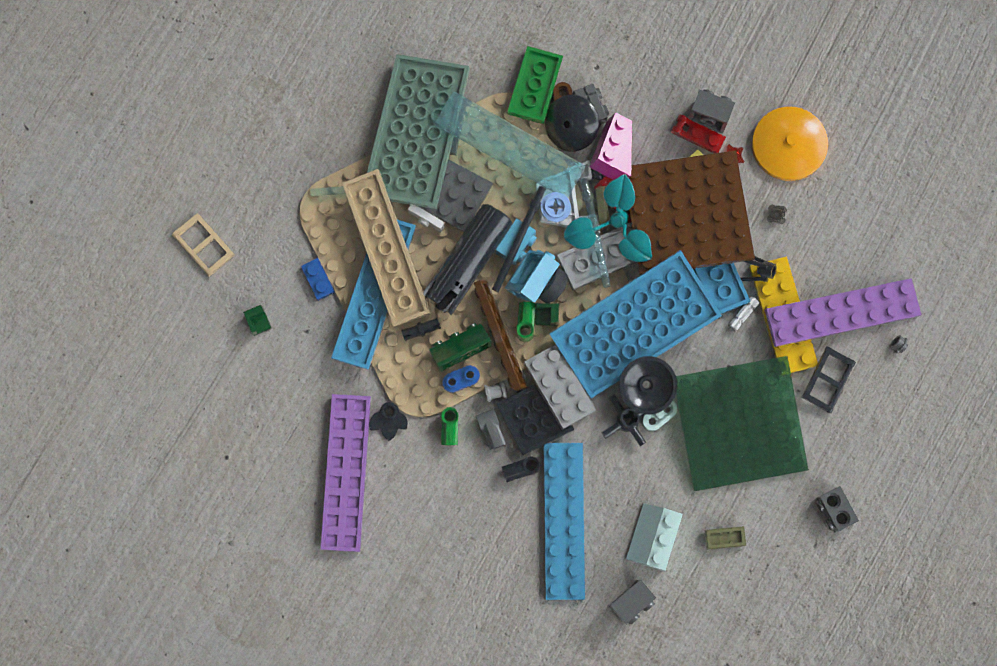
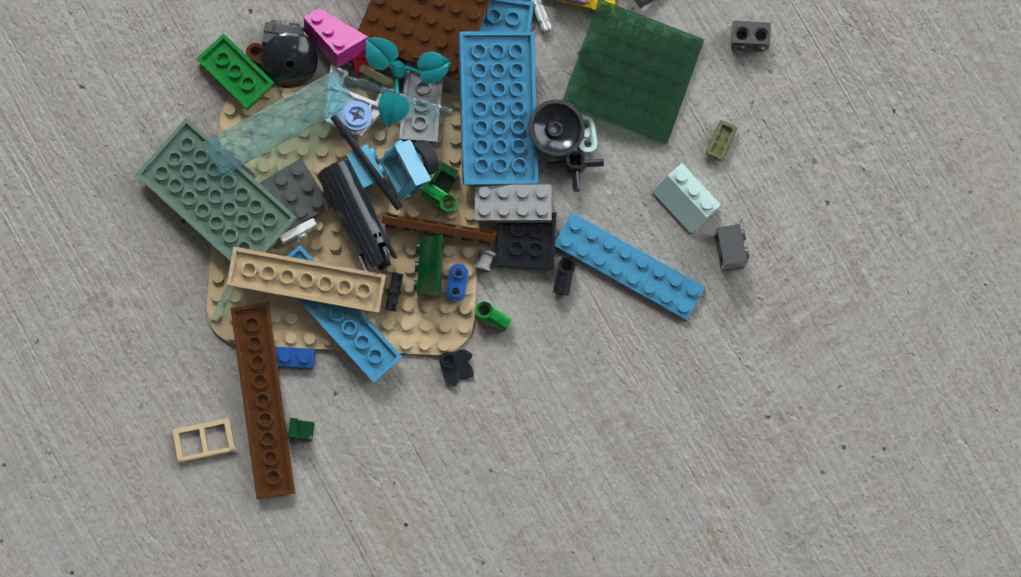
camera: 60 degrees left, 0 degrees up
medium lavender plate [321,394,371,552] -> none
dark grey piece [475,409,506,450] -> none
none -> reddish brown plate [230,302,296,499]

